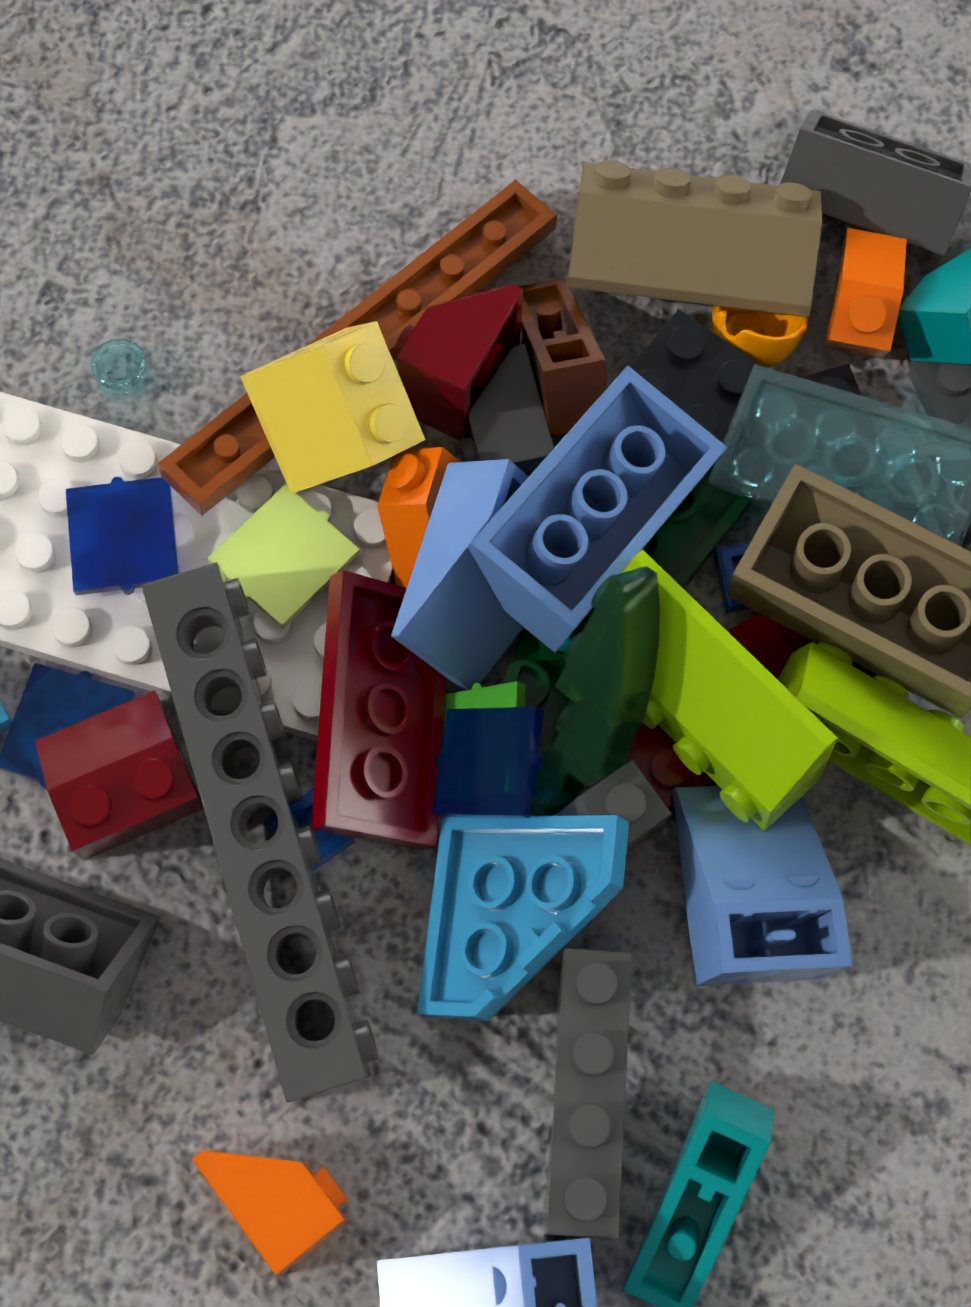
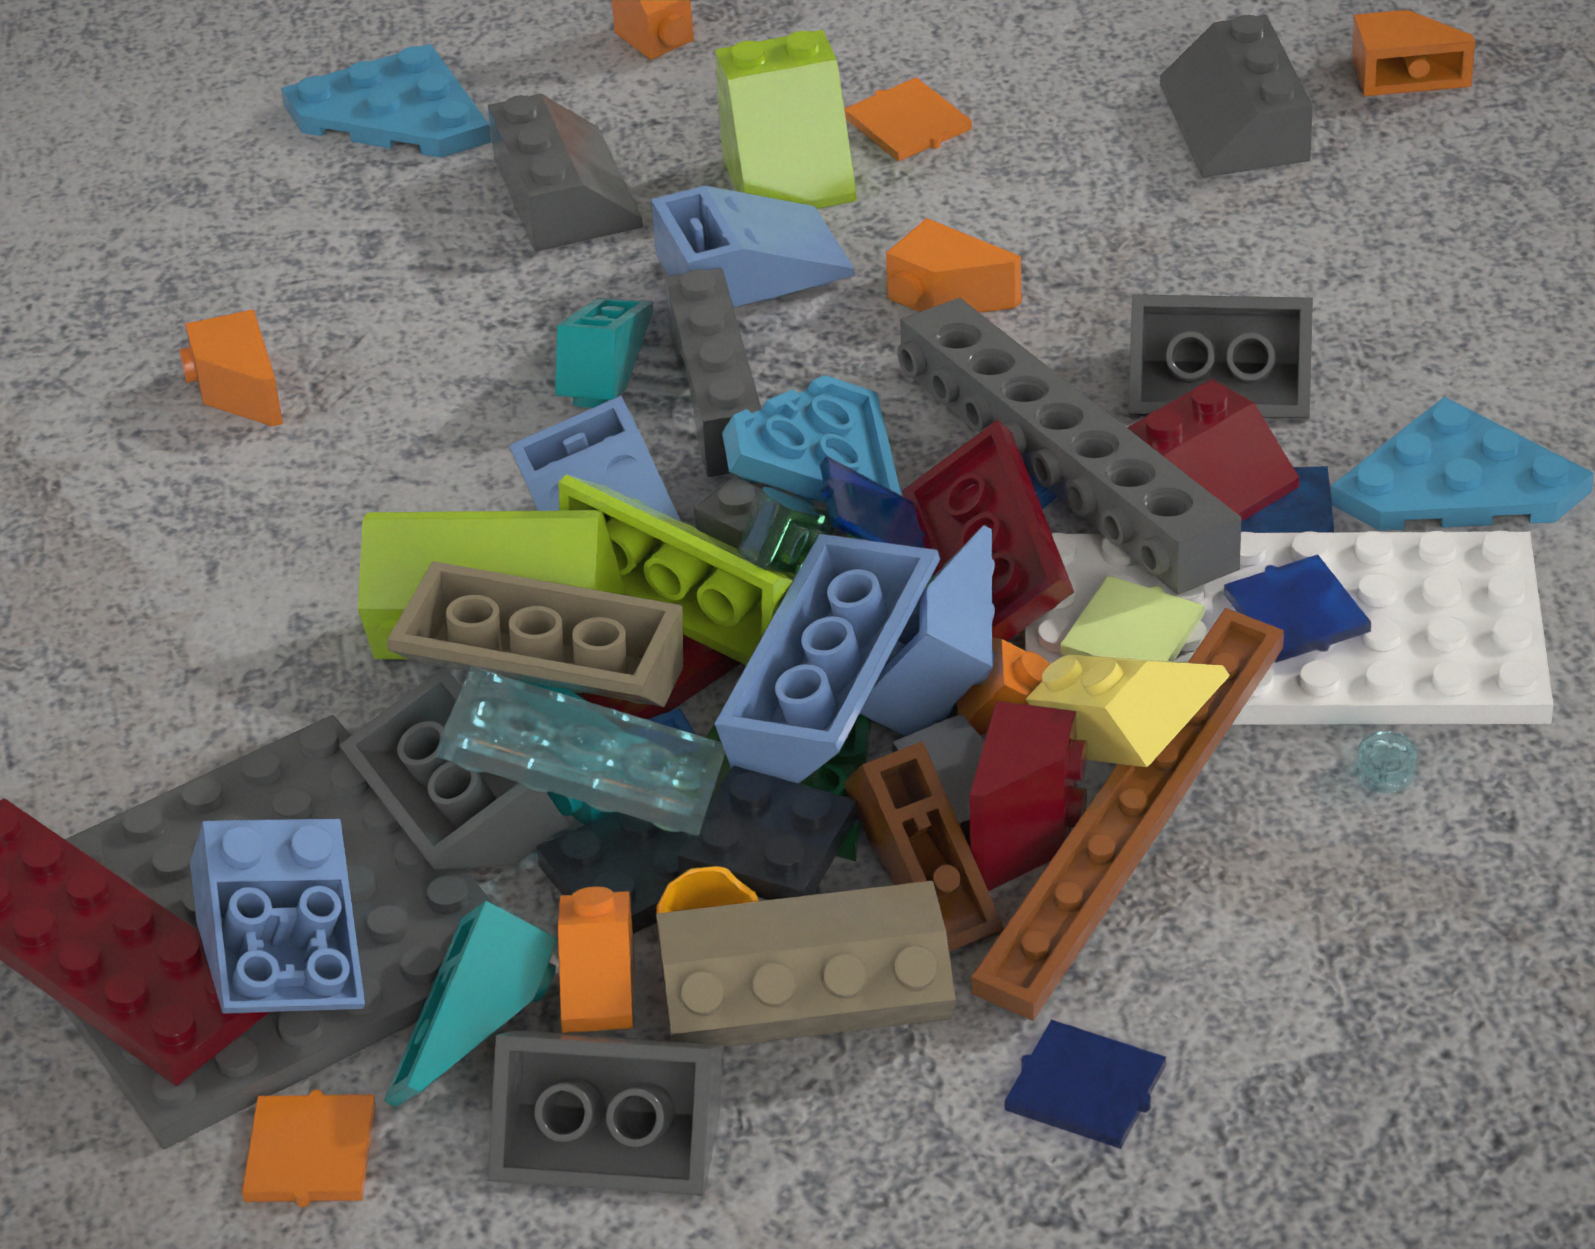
camera: 170 degrees right, 30 degrees down
none -> clear blue piece [1004,1019,1166,1149]

